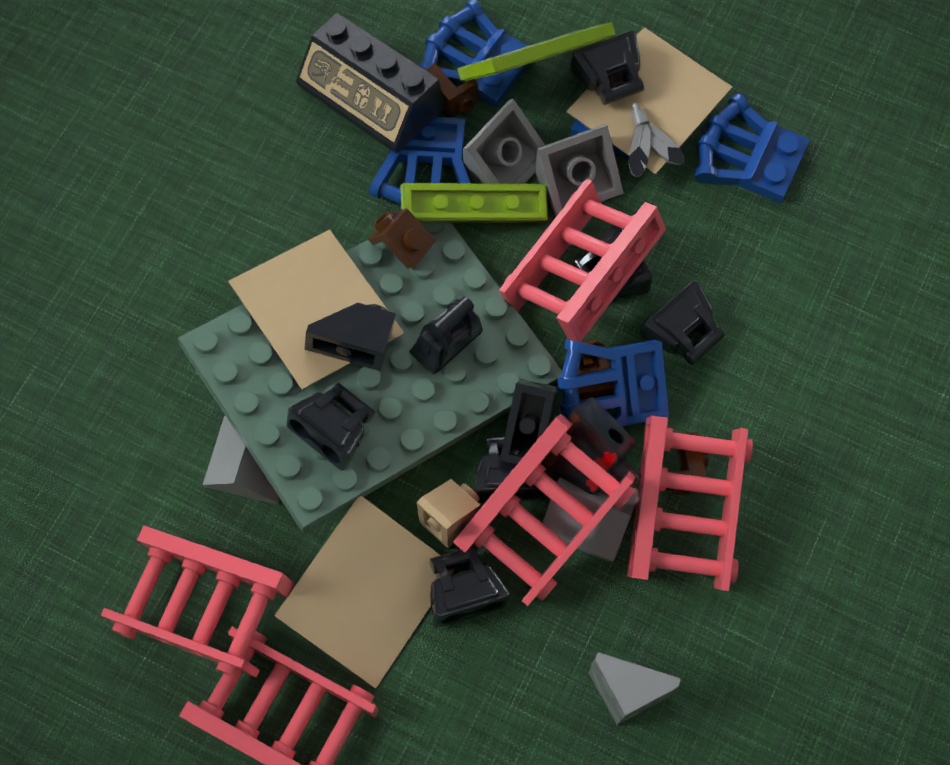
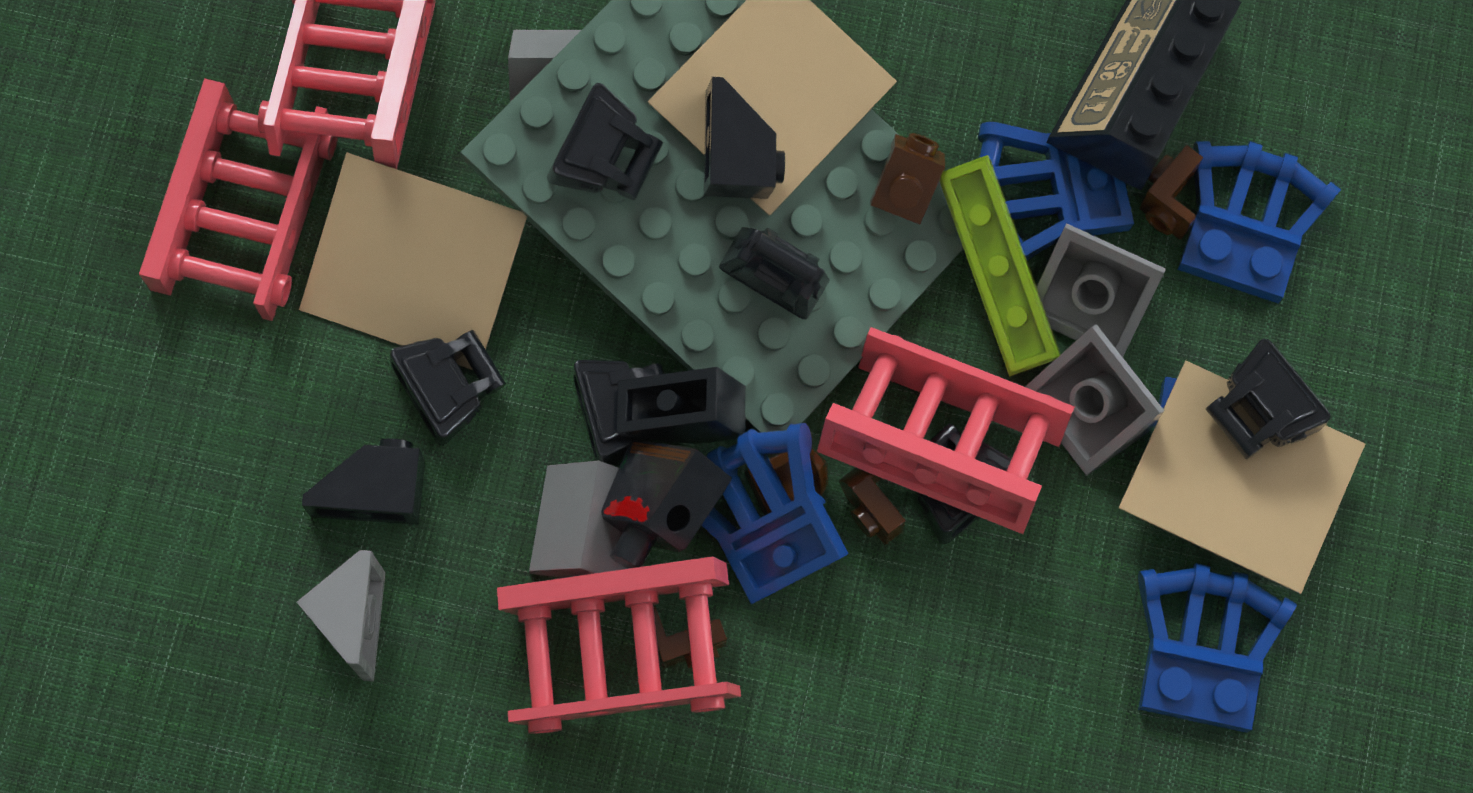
camera: 75 degrees right, 5 degrees up
tan slope [417,479,480,549] -> none
coral fence [453,414,636,606] -> none
lime tile [457,22,615,81] -> none
light grey piece [629,103,684,177] -> none
black piece [640,281,725,365] -> none
none -> black slope [302,438,425,525]
none -> reddish brown plate [838,467,906,545]

